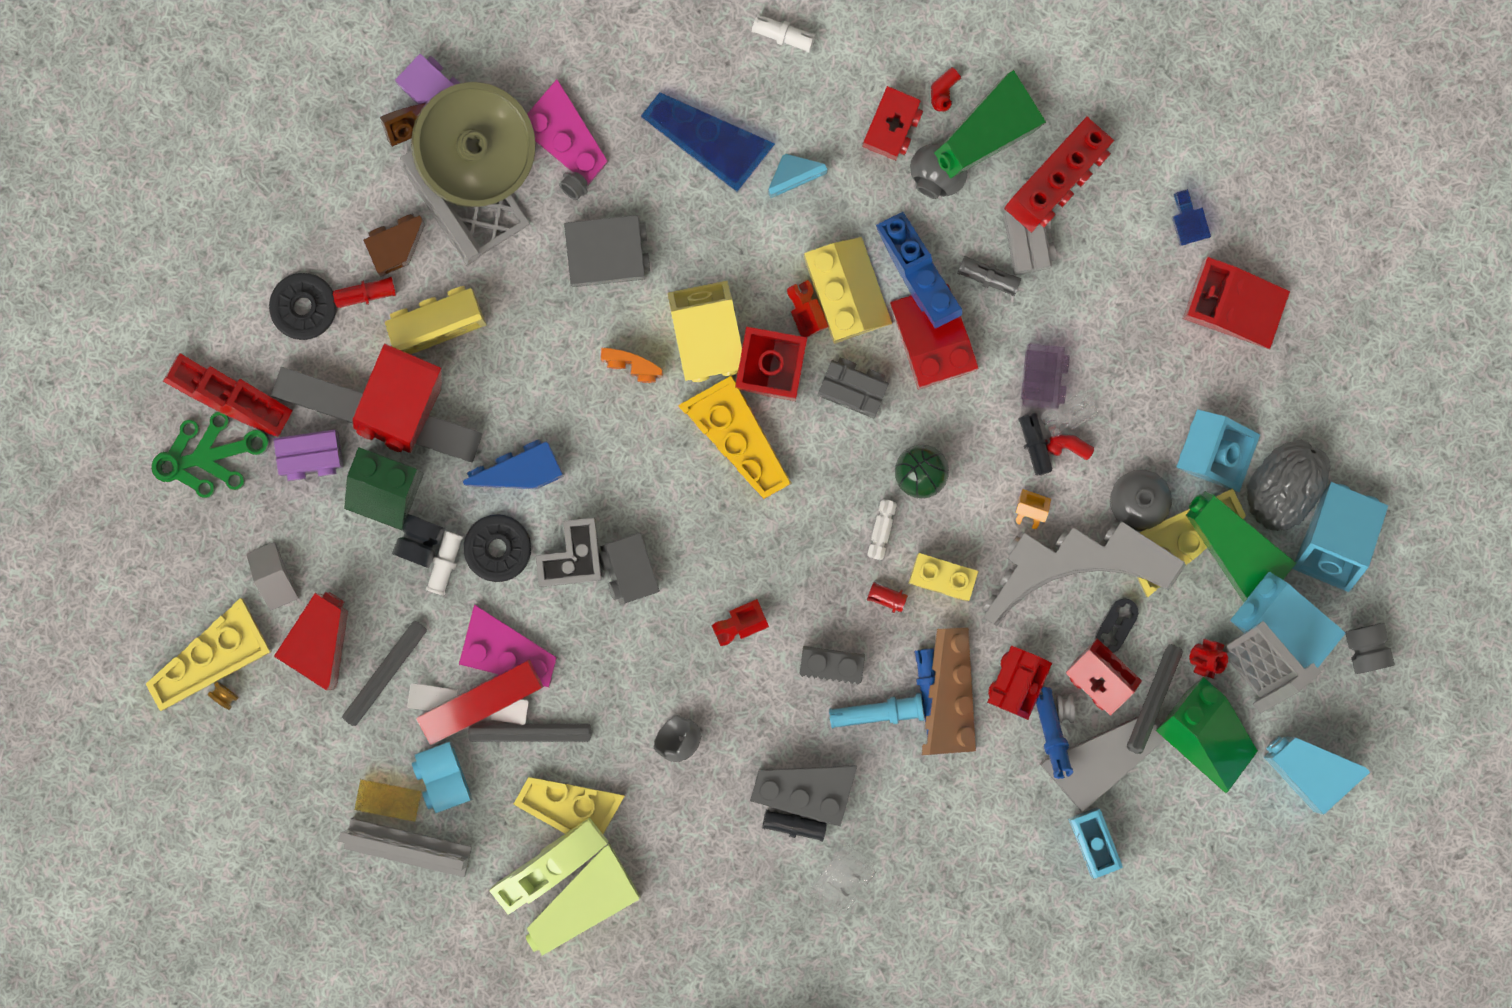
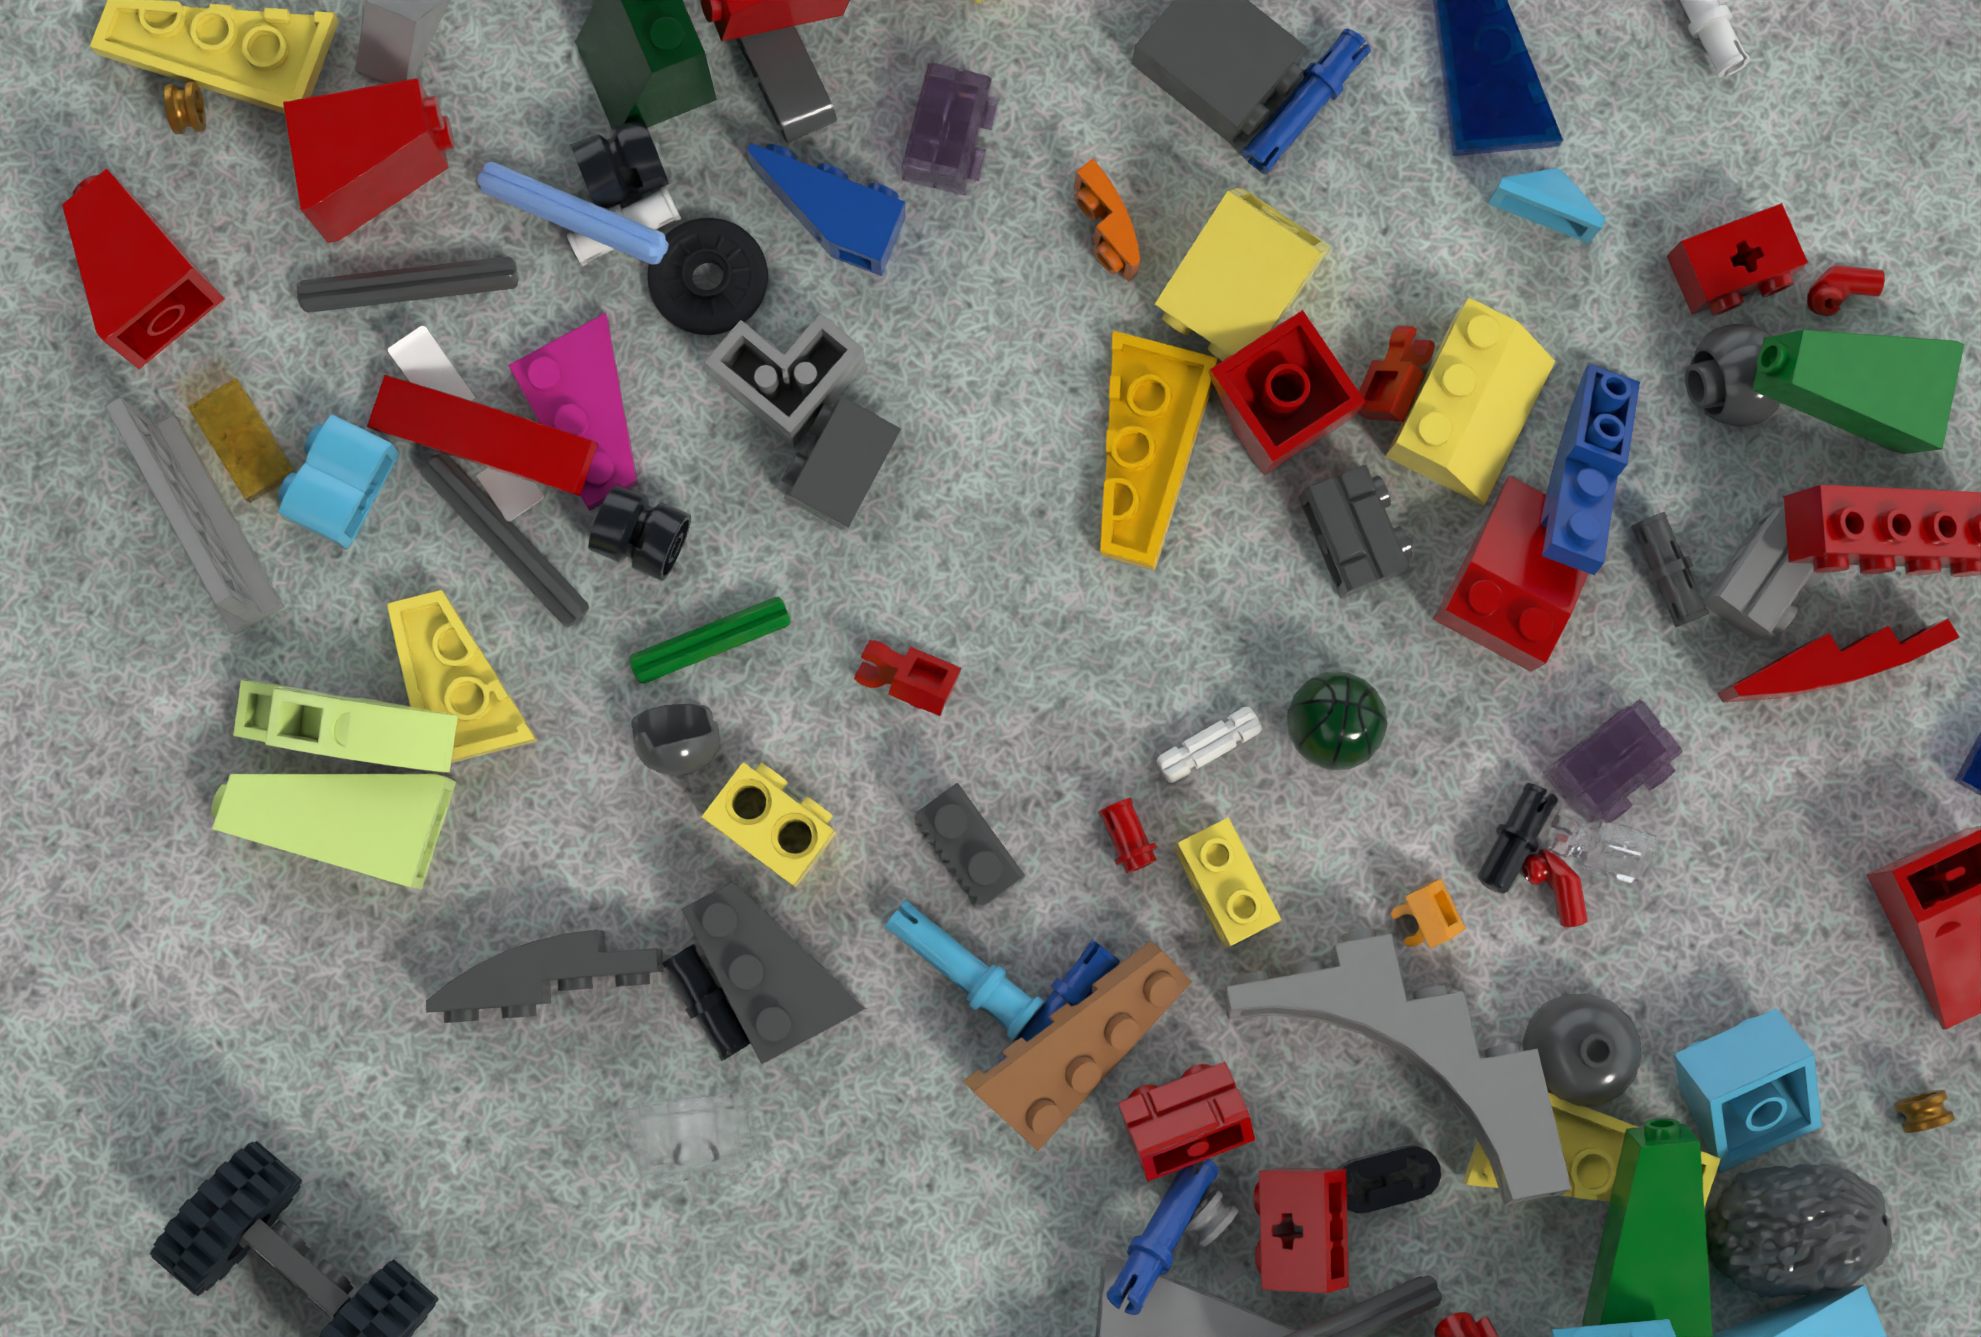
camera: 40 degrees right, 5 degrees down
none -> red slope [62,168,225,369]
none -> dark grey slope [426,929,664,1023]
none -> light blue axle [477,162,669,264]
none -> black wheel [588,484,691,581]
none -> green axle [629,597,791,684]
none -> light yellow brick [701,762,837,888]
none -> clear purple brick [902,62,1000,196]
none -> blue pin [1241,28,1371,174]
none -> red slope [1718,618,1960,703]
none -> pearl gold bush [1894,1090,1955,1133]

